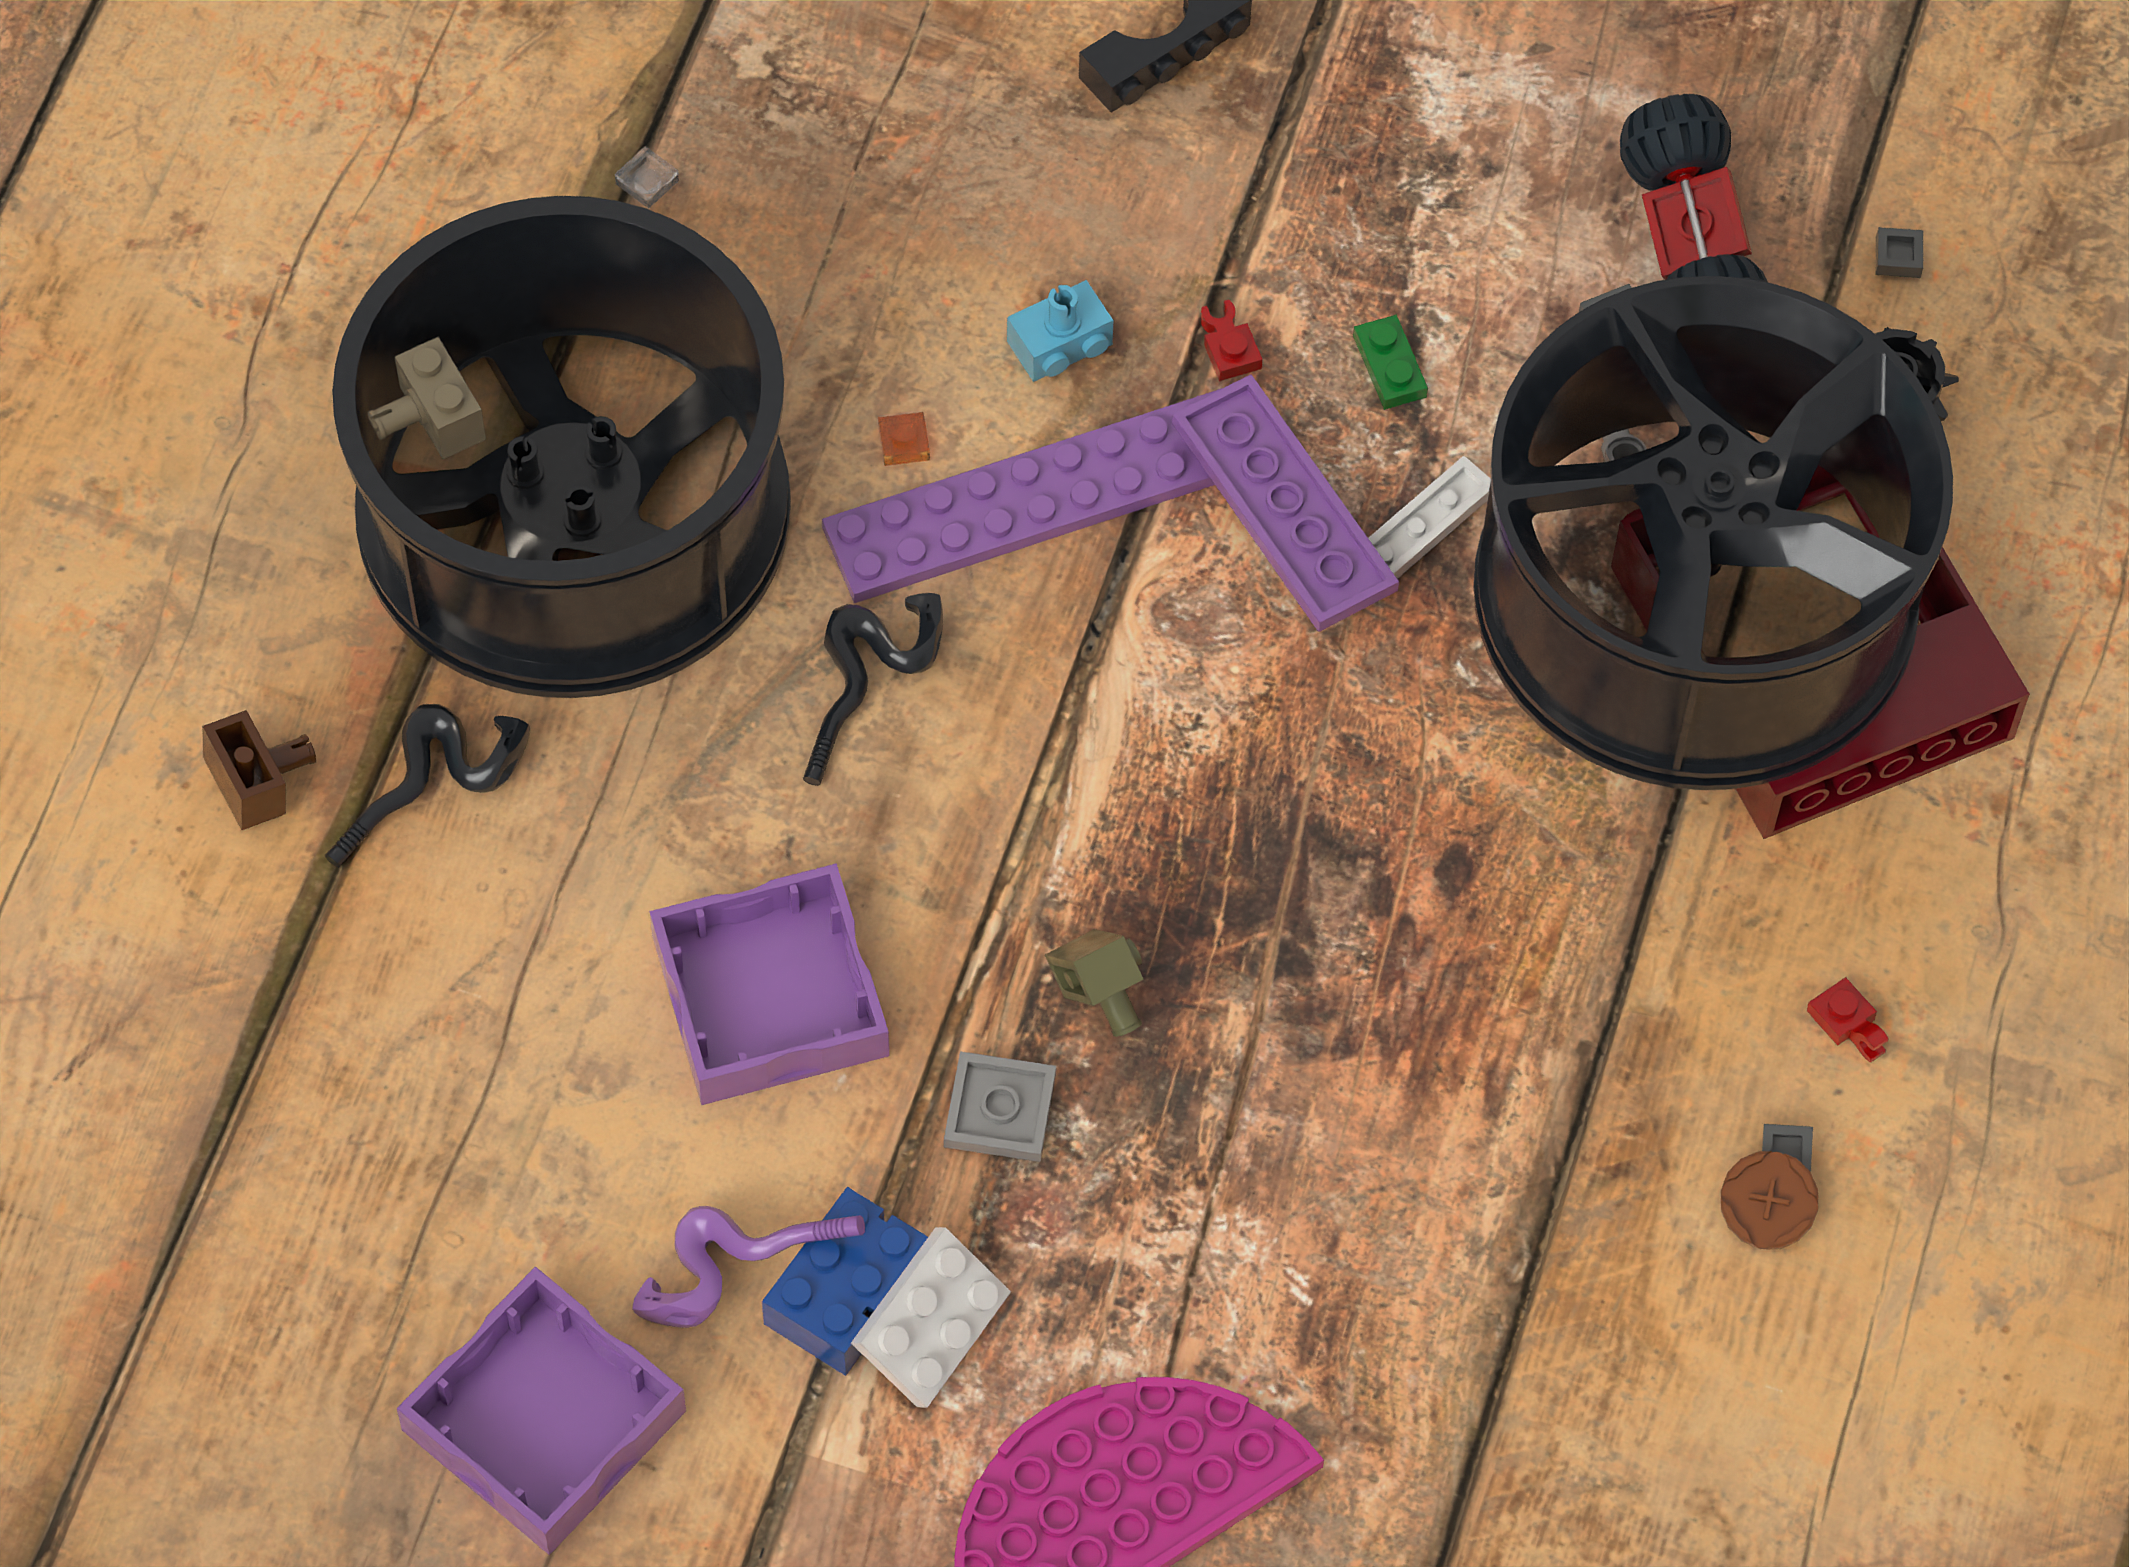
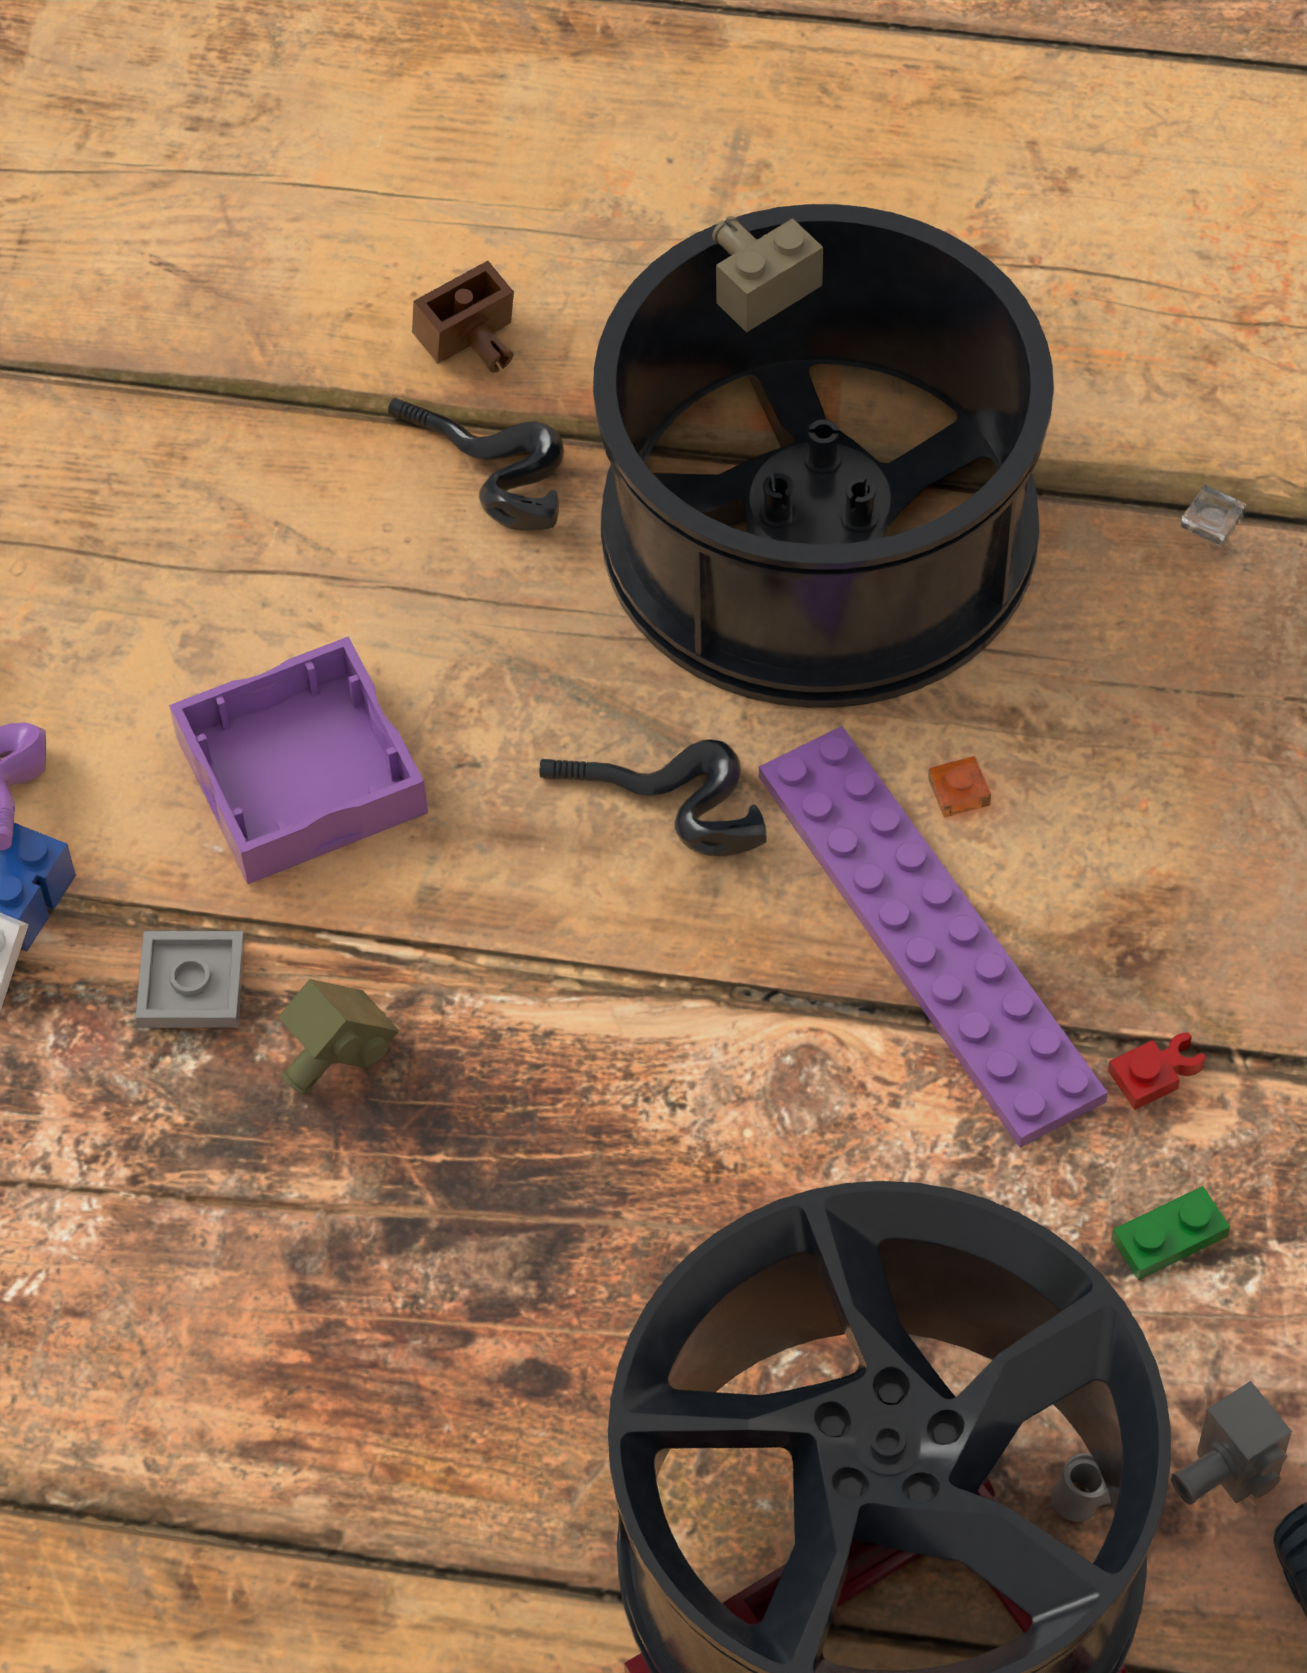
camera: 85 degrees right, 5 degrees down
medium azure brick [1007,280,1114,382] -> none
medium lavender plate [1172,374,1399,632] -> none

